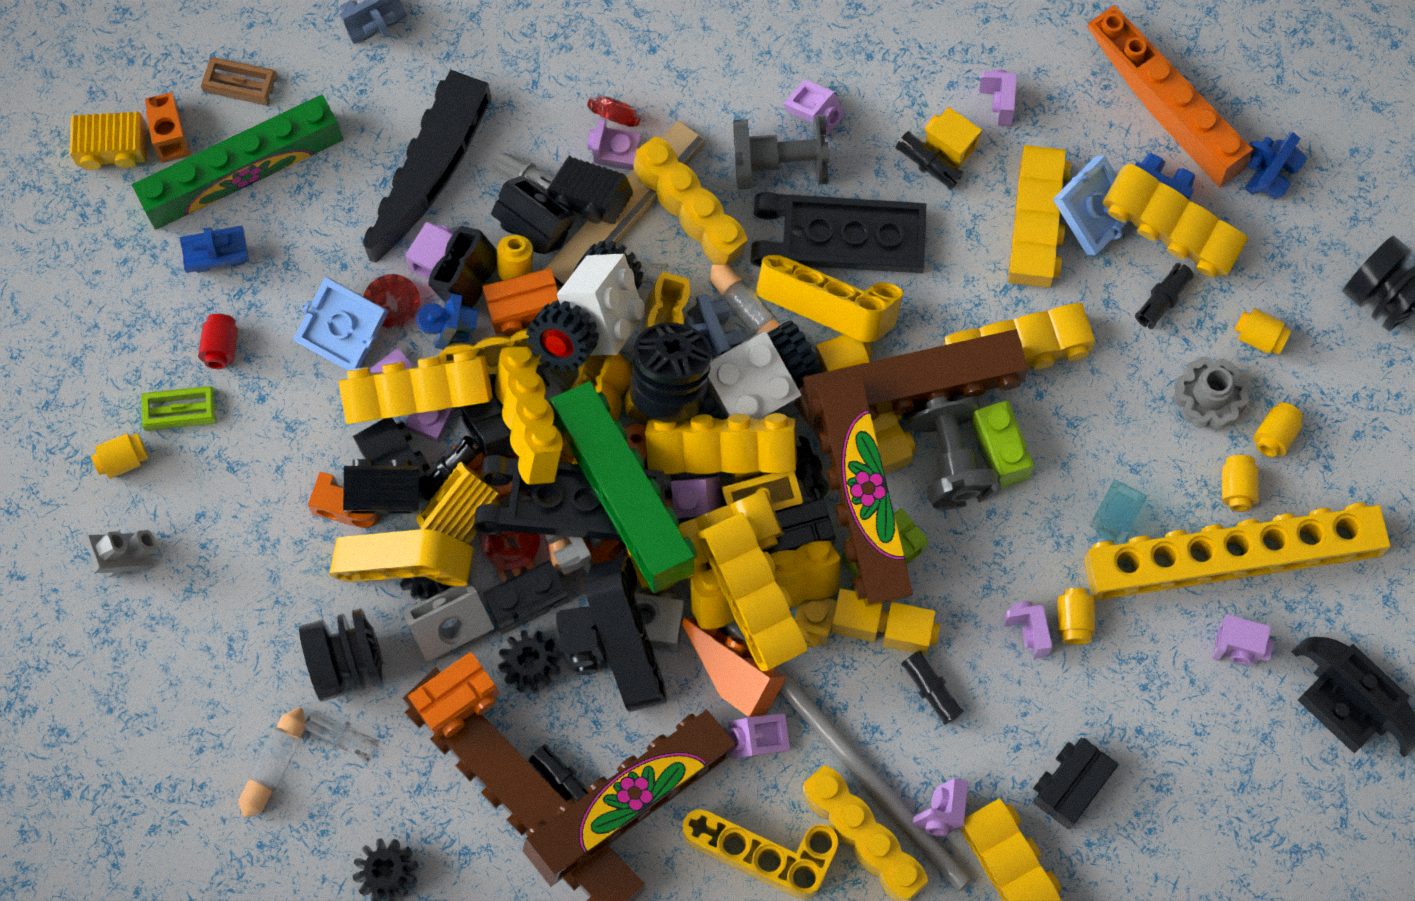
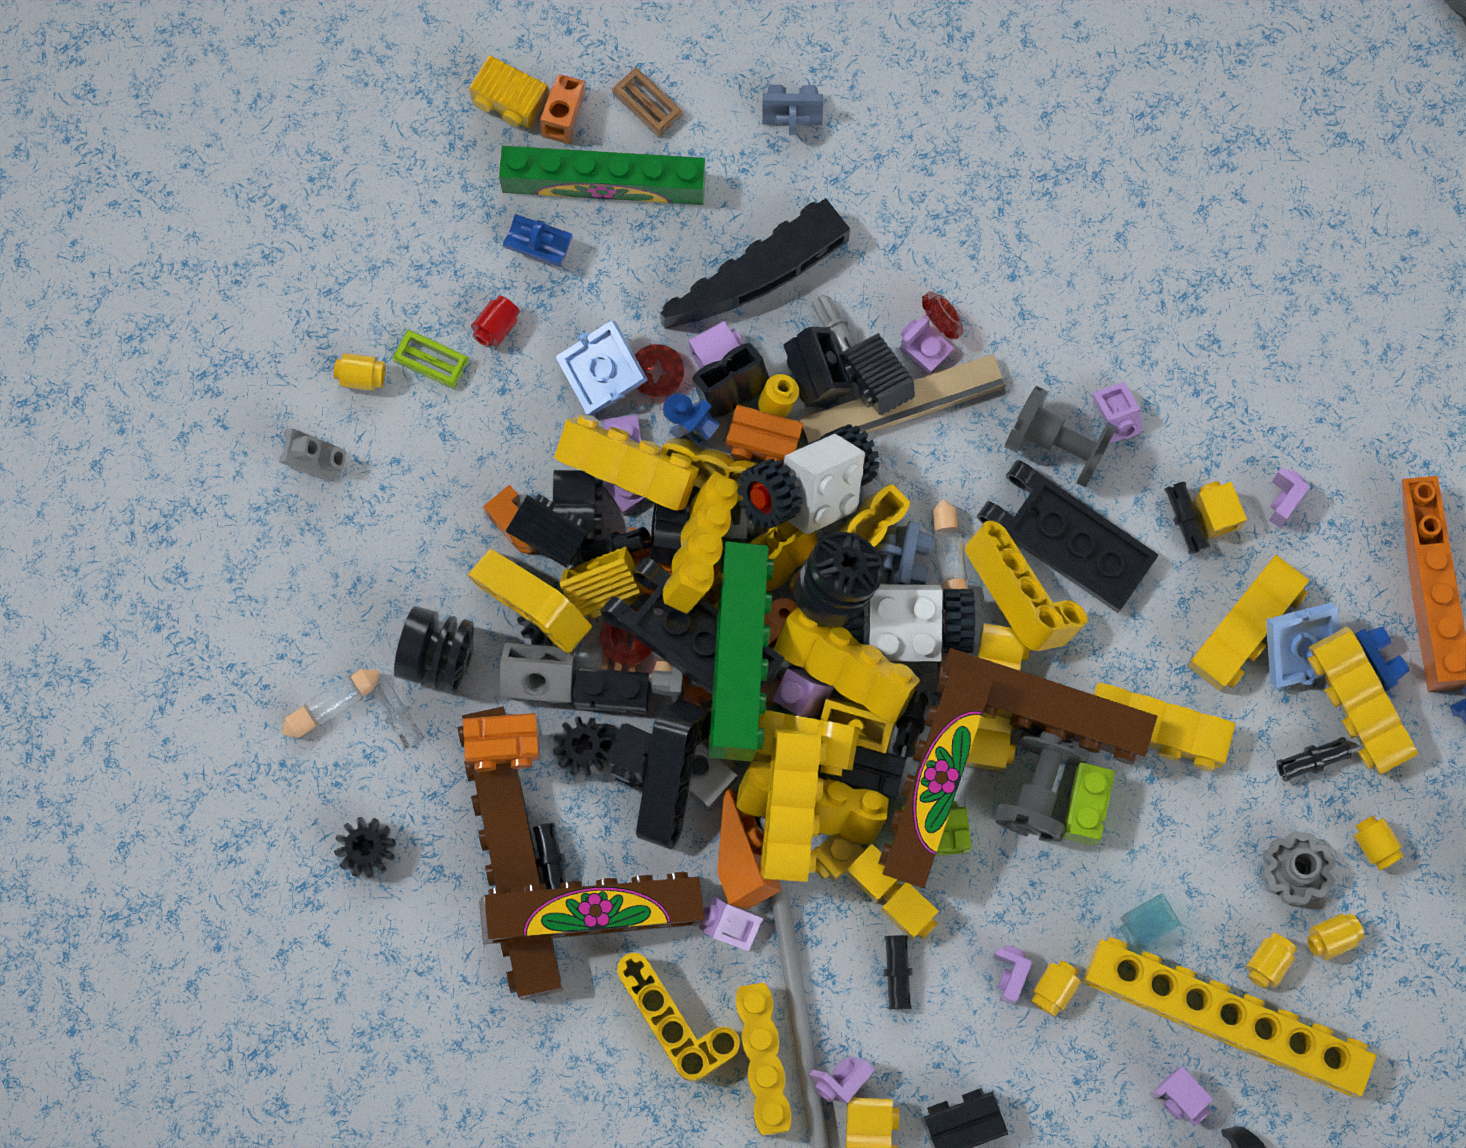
camera: 30 degrees right, 5 degrees up
yellow brick [633,136,747,265] -> none

